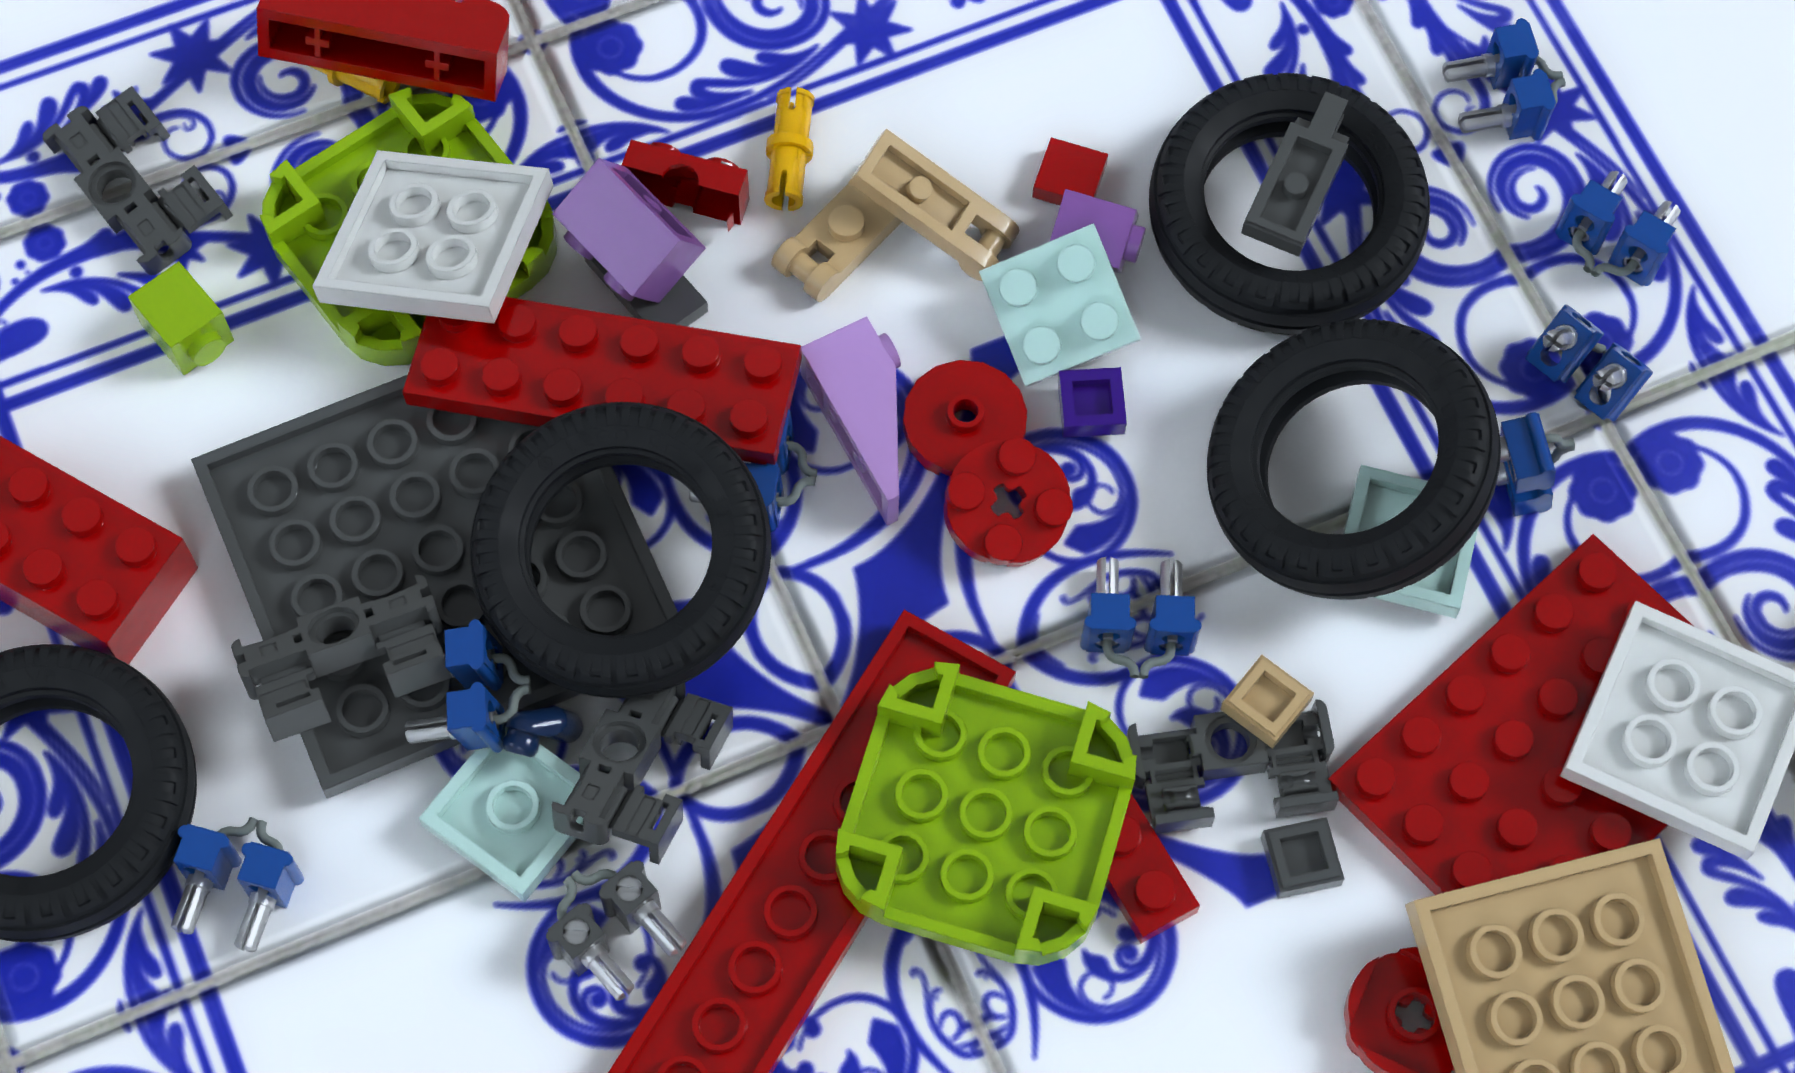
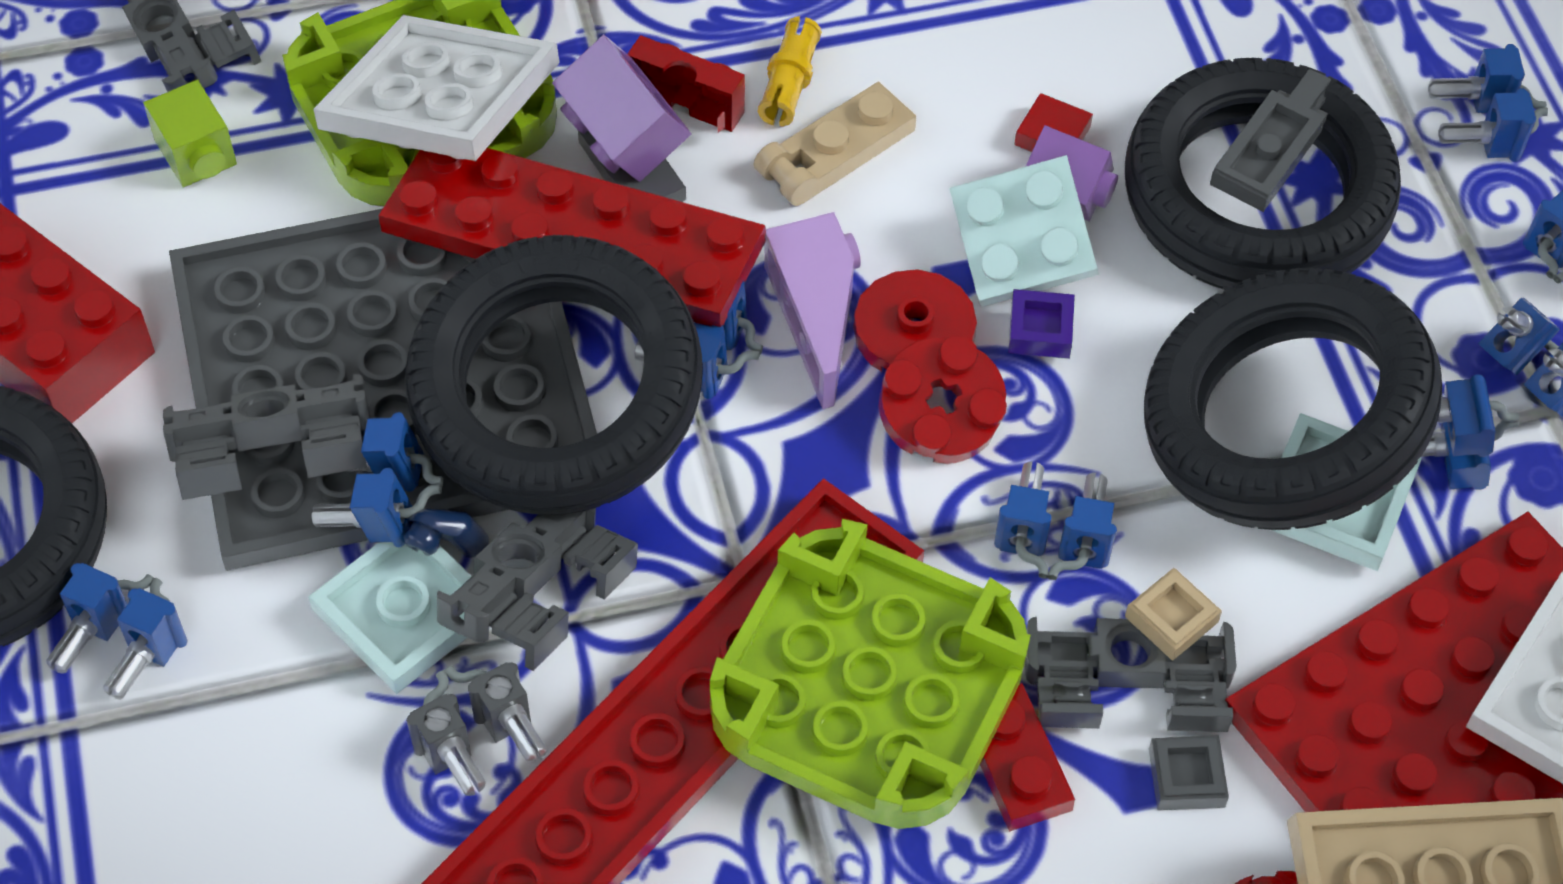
camera: 10 degrees right, 10 degrees down
tan plate [848,128,1020,281] -> none

